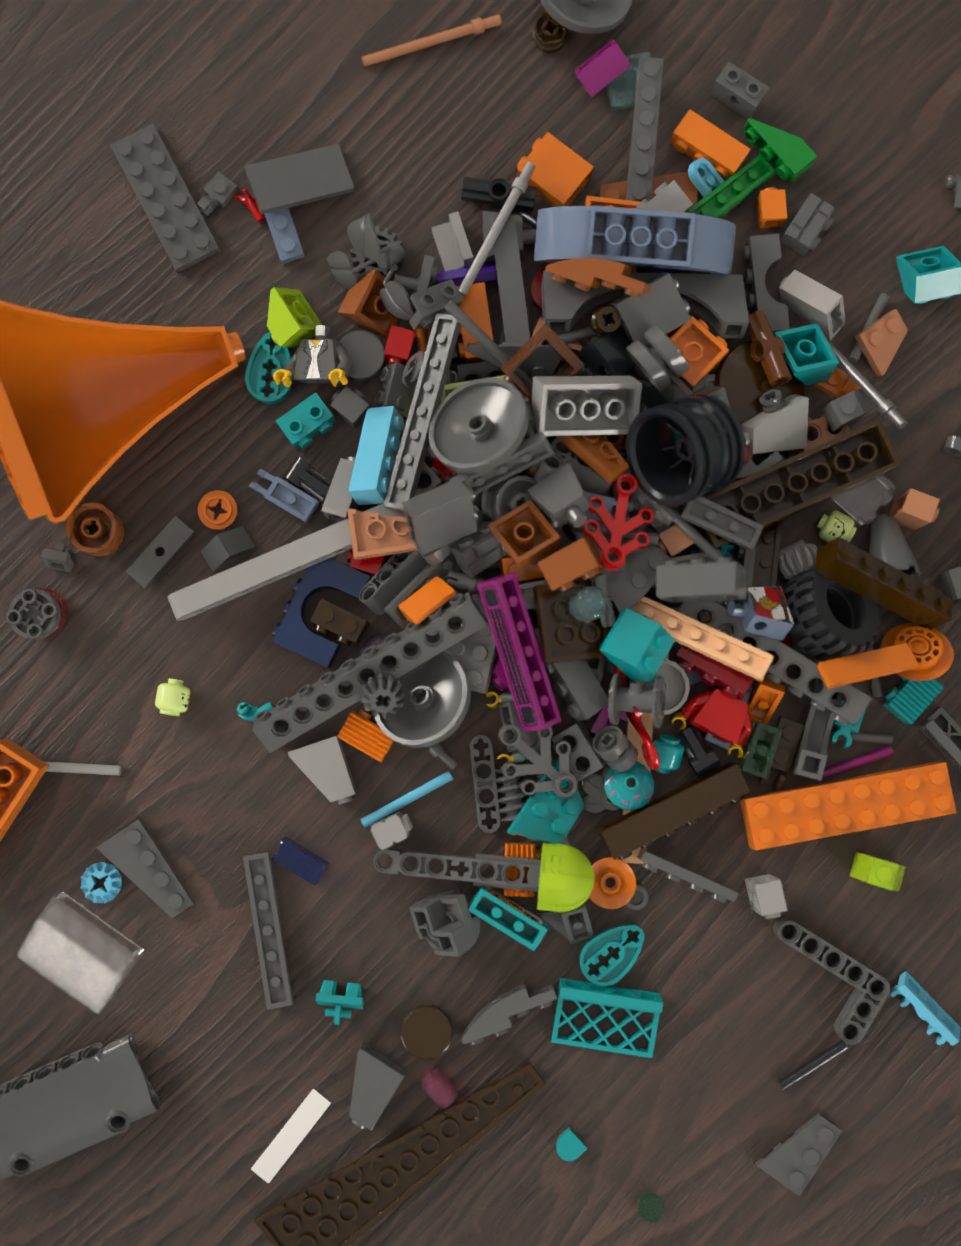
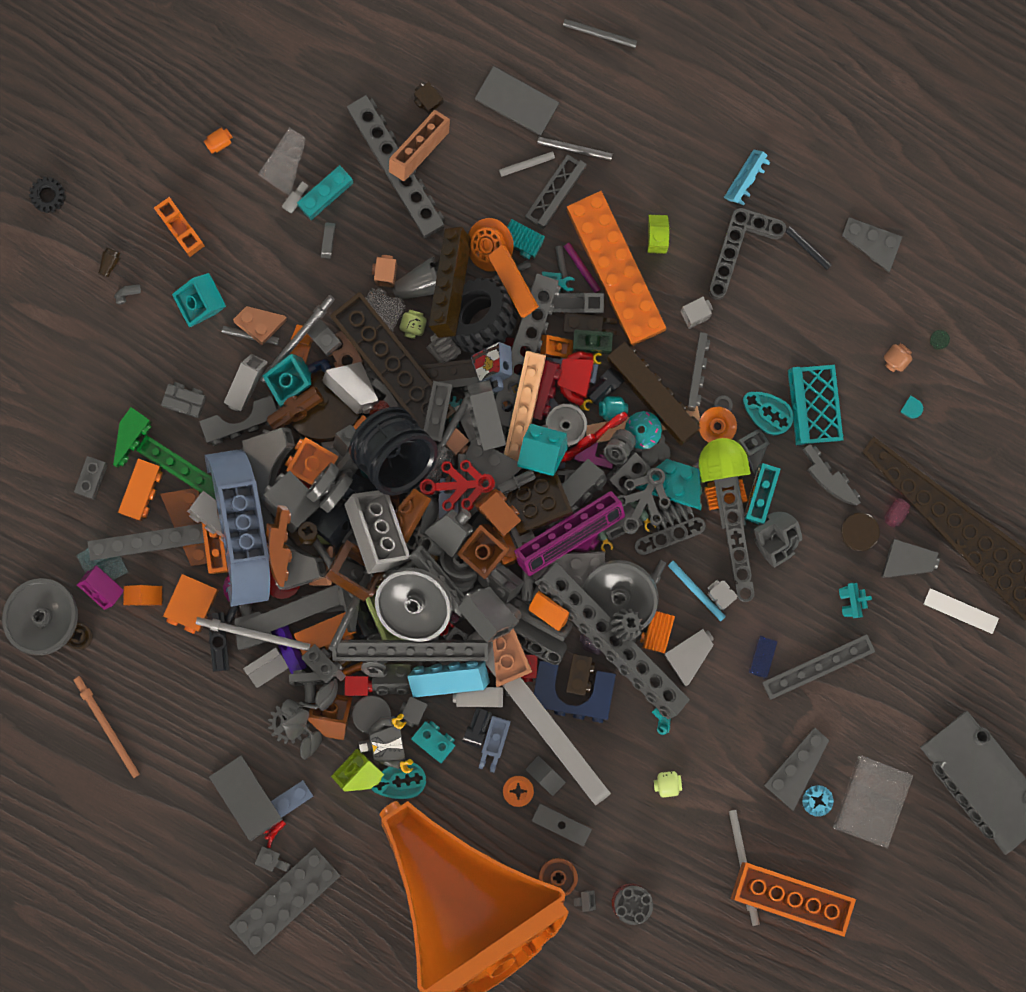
camera: 105 degrees left, 0 degrees up
clear light blue head [569,586,607,622] -> none
dark grey hose [608,673,666,728] -> none
medium azure plate [688,158,725,197] -> none
orange brick [756,187,787,229] -> none
dark grey bush [759,389,785,413] -> none
none -> orange slope [123,585,162,605]
none -> dark blue arm [307,359,332,373]
none -> nougat head [884,343,912,372]

